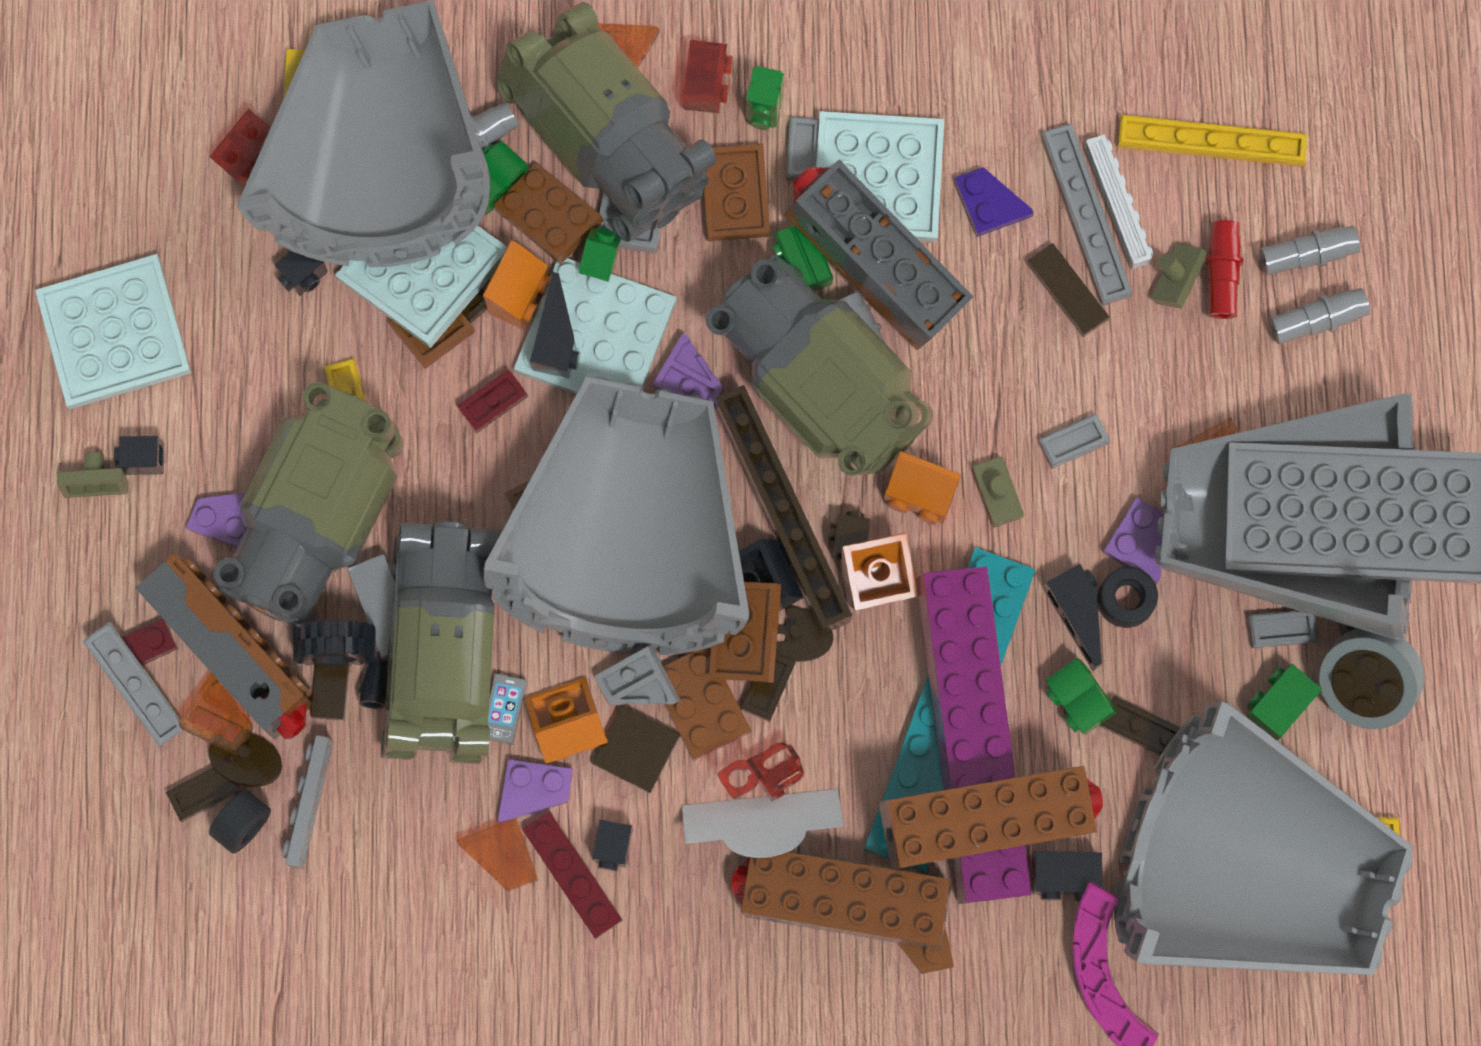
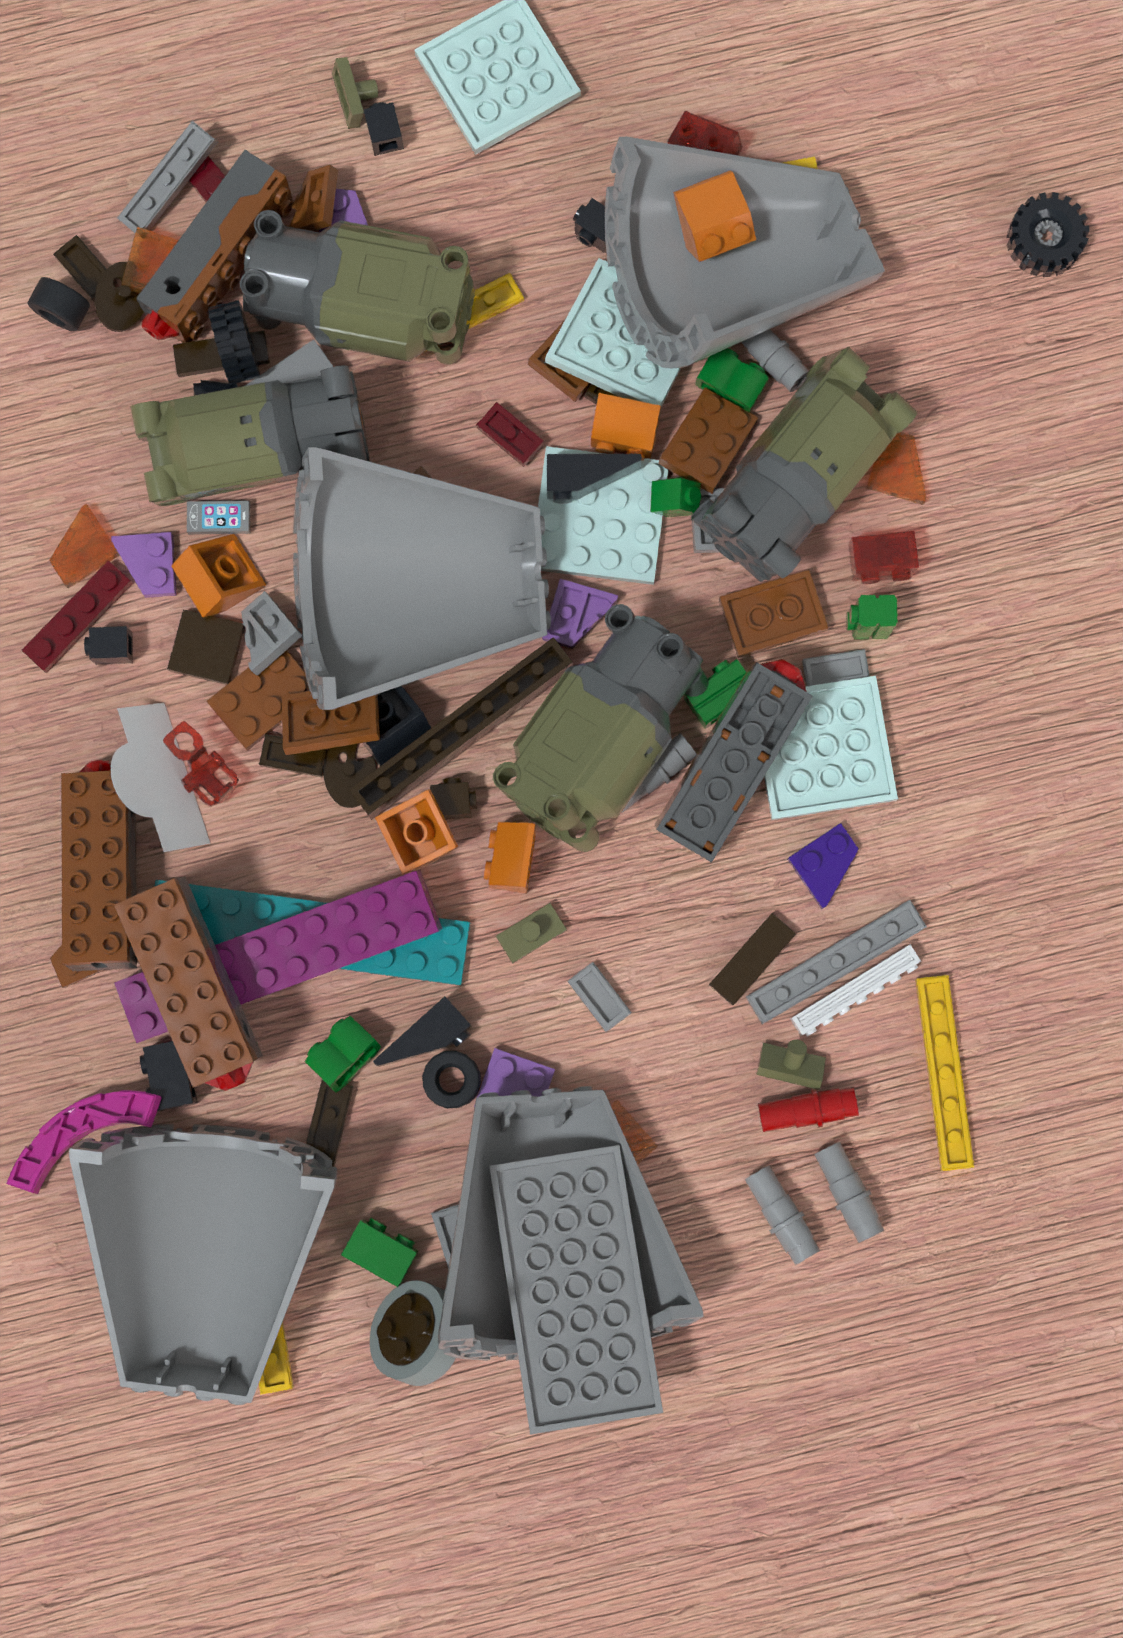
camera: 80 degrees right, 5 degrees up
light grey plate [283,735,333,870] -> none
none -> dark orange wing [284,165,338,231]
none -> orange slope [673,170,756,262]

